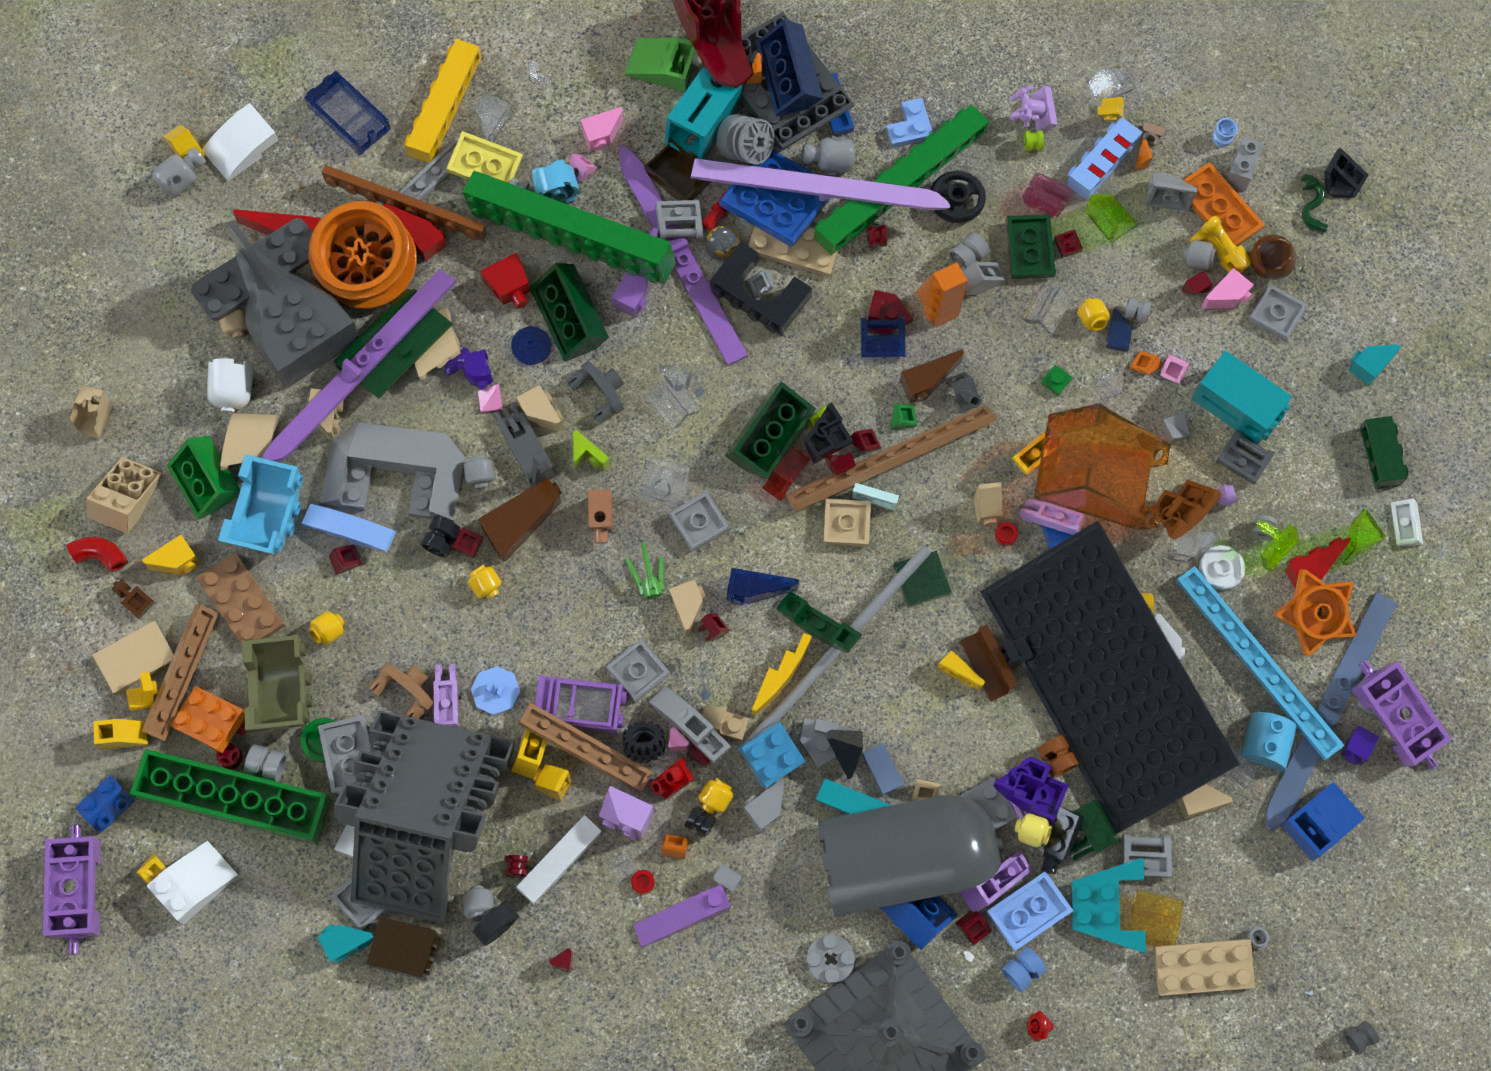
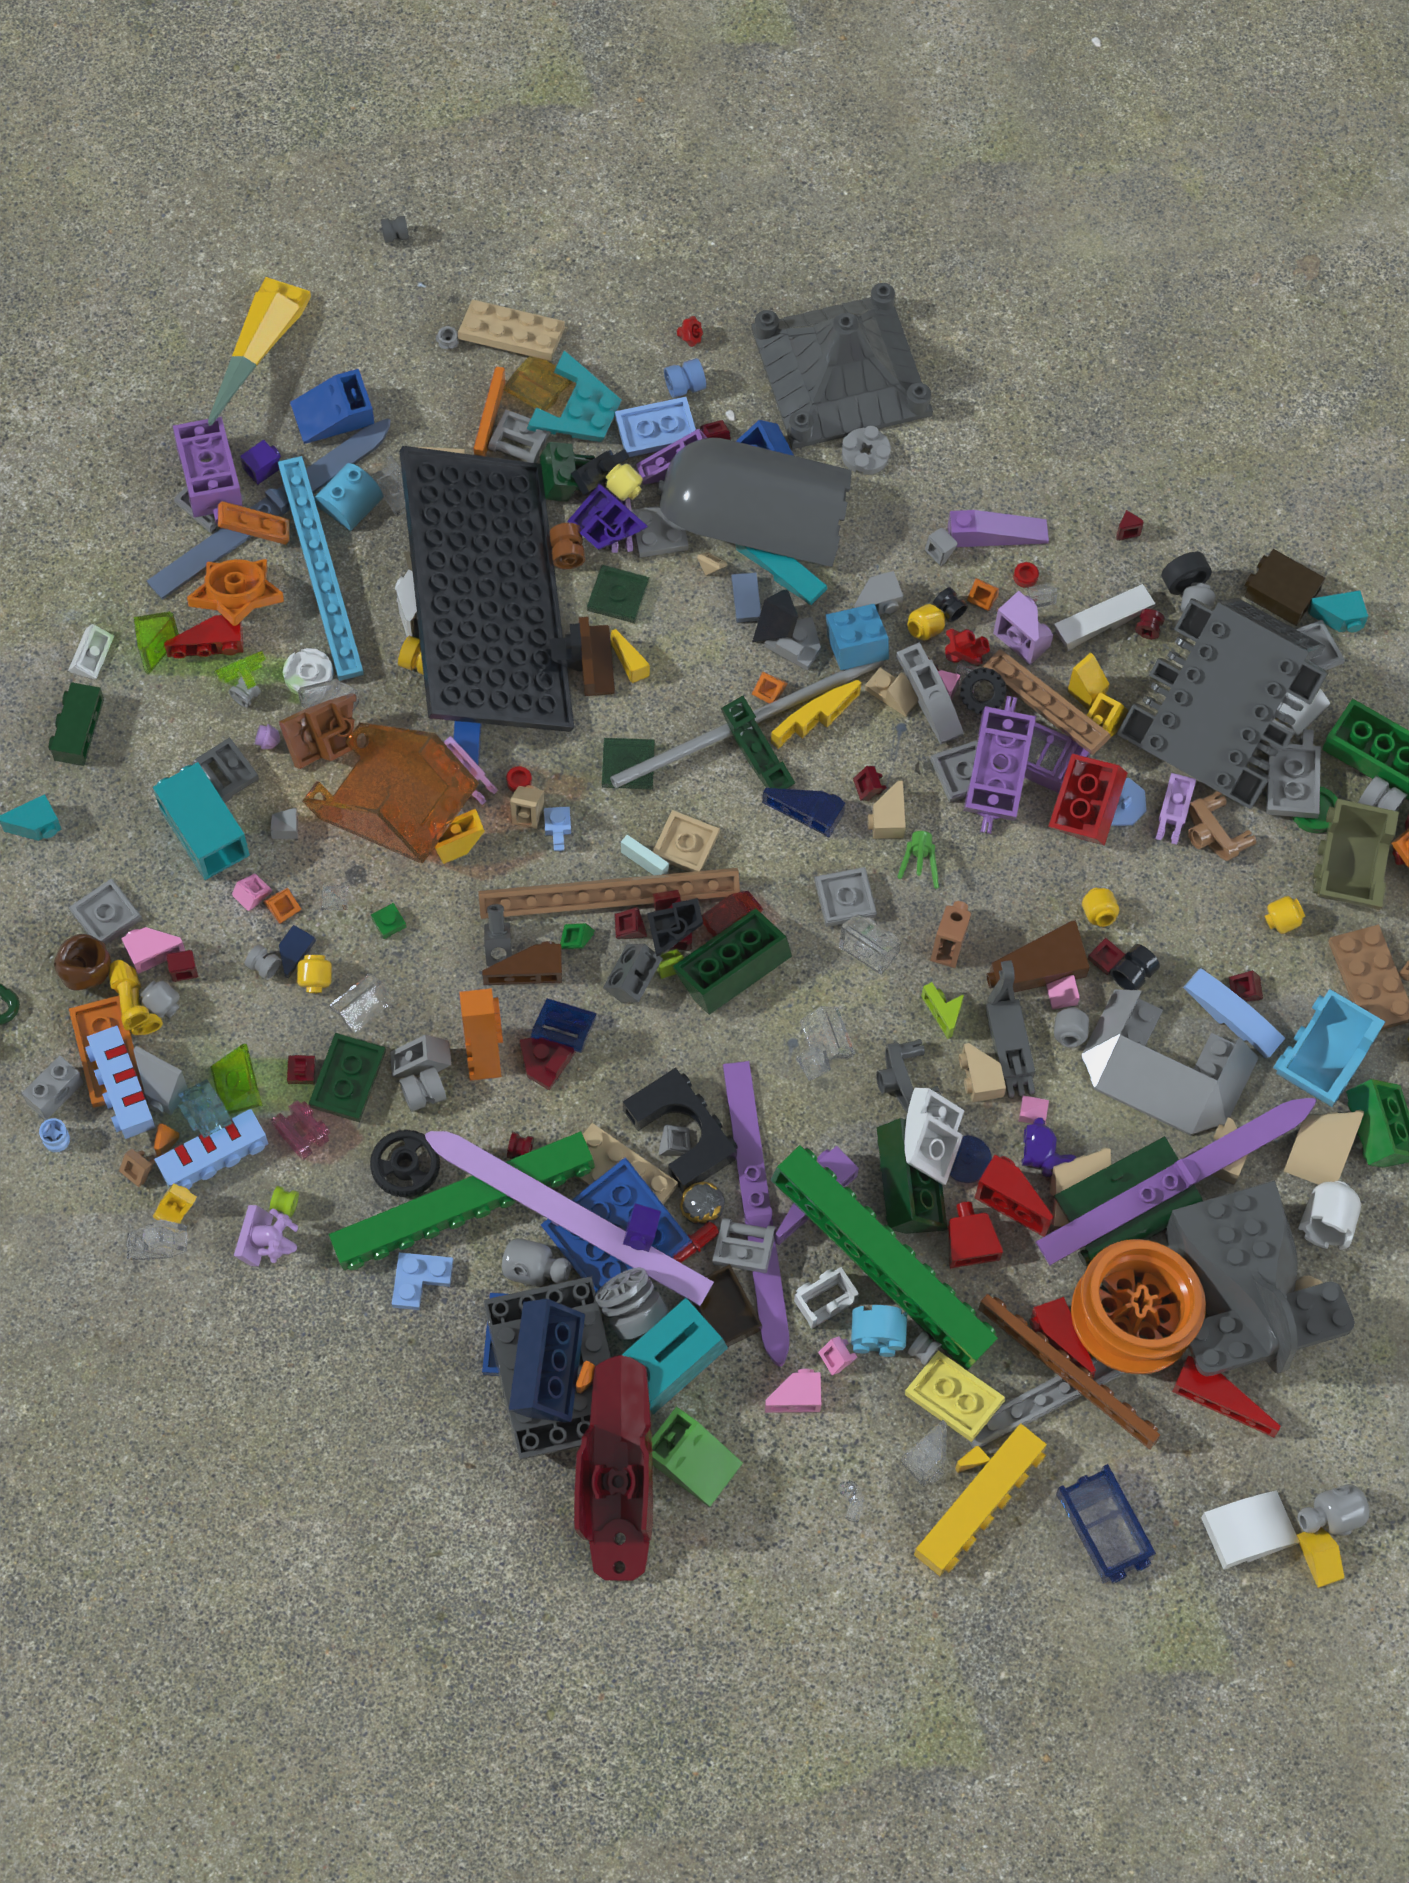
camera: 160 degrees left, 5 degrees down
none -> light blue brick [85,1026,156,1139]
none -> clear light blue brick [178,1079,232,1138]
none -> yellow plate [208,277,311,426]
none -> orange tile [218,501,290,545]
none -> orange tile [474,366,506,456]
none -> light blue plate [544,807,571,851]
none -> clear green tile [587,565,650,624]
none -> dark grey brick [603,944,663,1003]
none -> dark purple brick [623,1203,661,1252]
none -> orange slope [752,672,788,704]
none -> white window [794,1267,859,1329]
none -> white slope [904,1088,964,1185]
none -> yellow slope [955,1446,990,1473]
none -> medium lavender brick [963,696,1036,834]
none -> red slope [974,1155,1053,1237]
none -> bright pink slope [1046,975,1079,1010]
none -> red slope [1048,754,1128,846]

